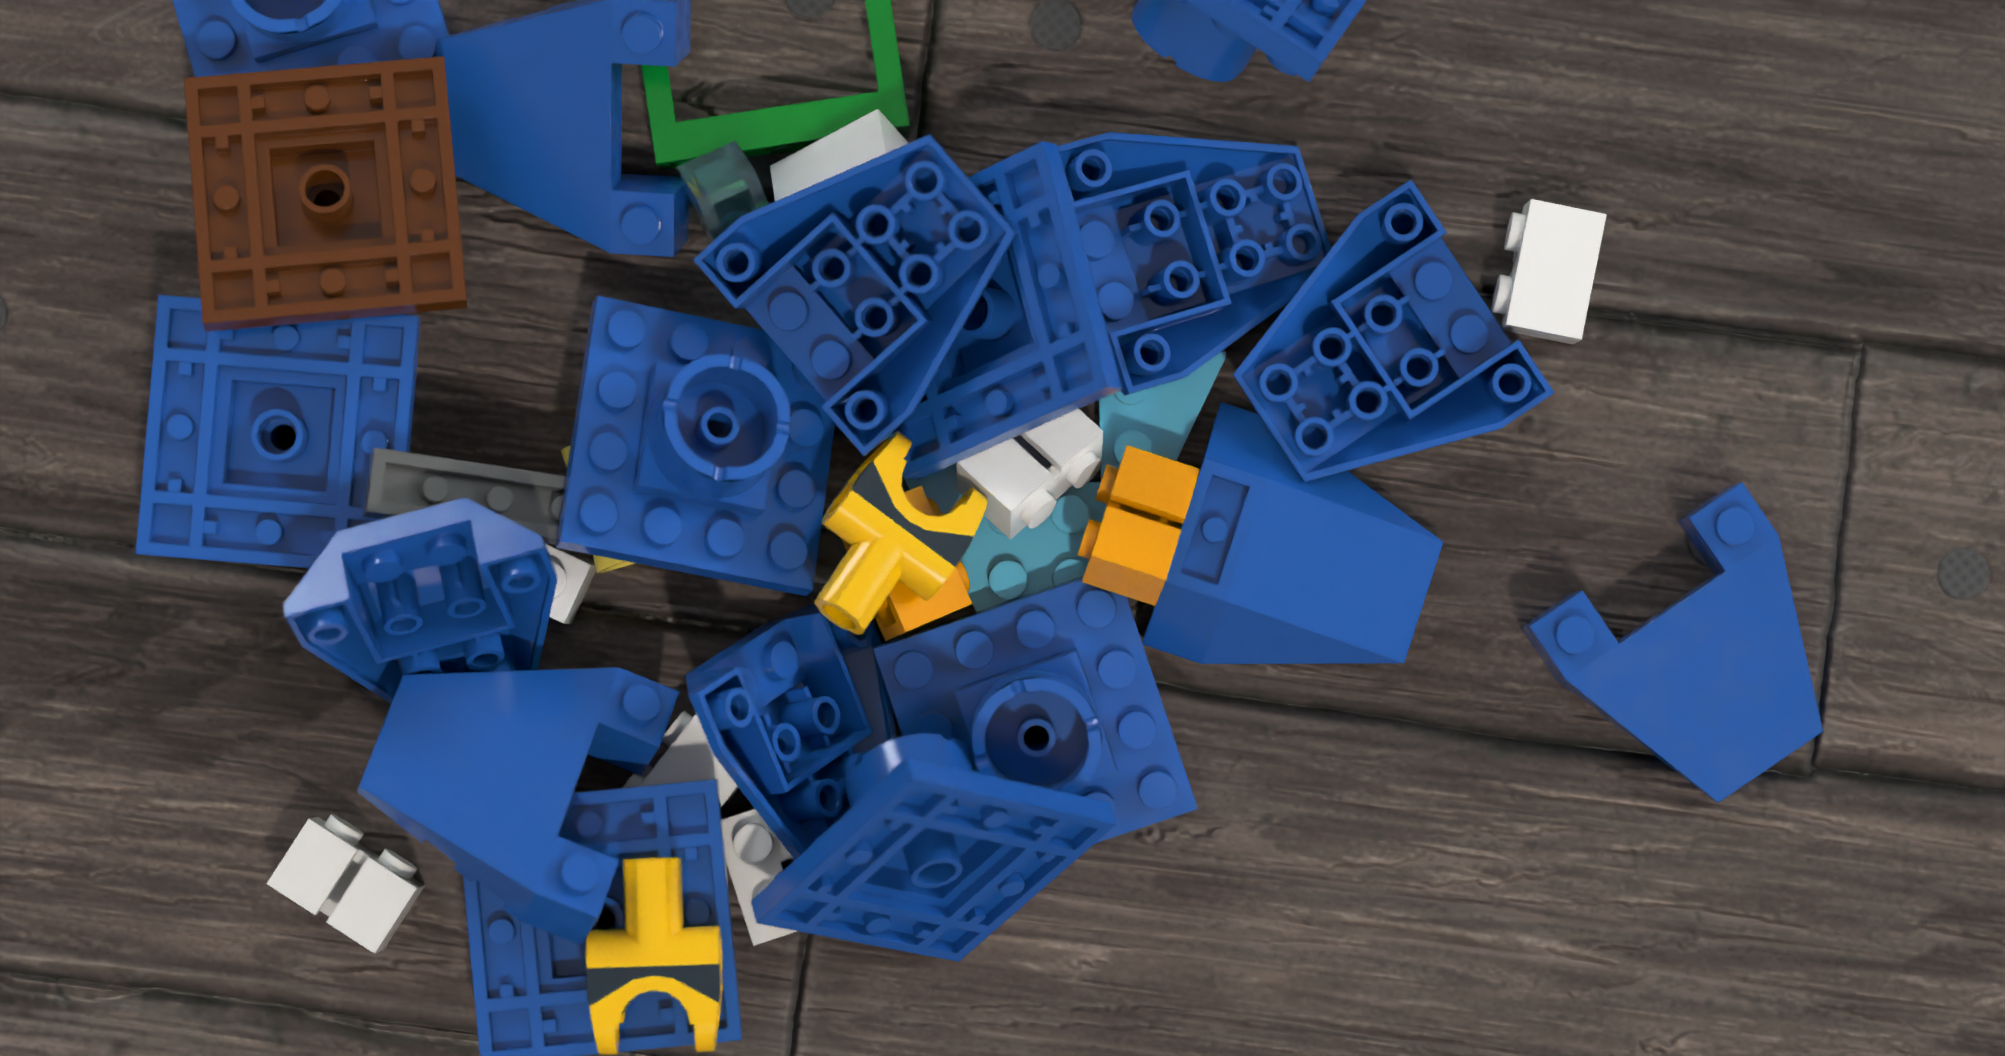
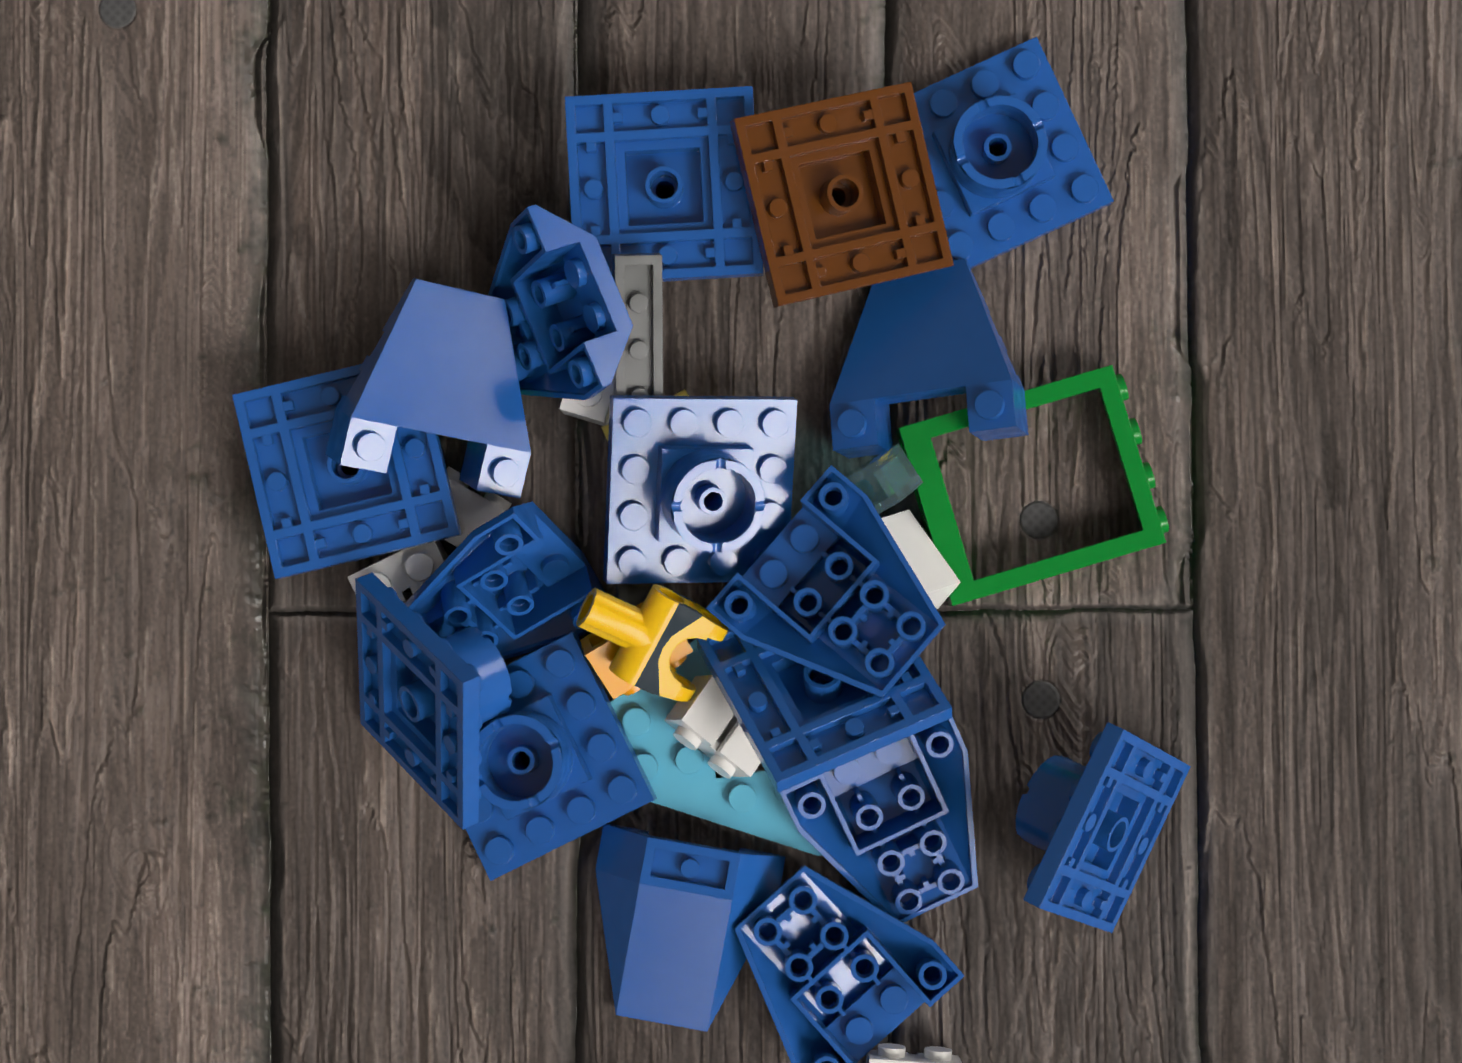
camera: 90 degrees right, 0 degrees up
white piece [267,814,425,954] -> none
yellow connector [586,857,723,1055] -> none
light orange piece [1077,445,1200,606] -> none

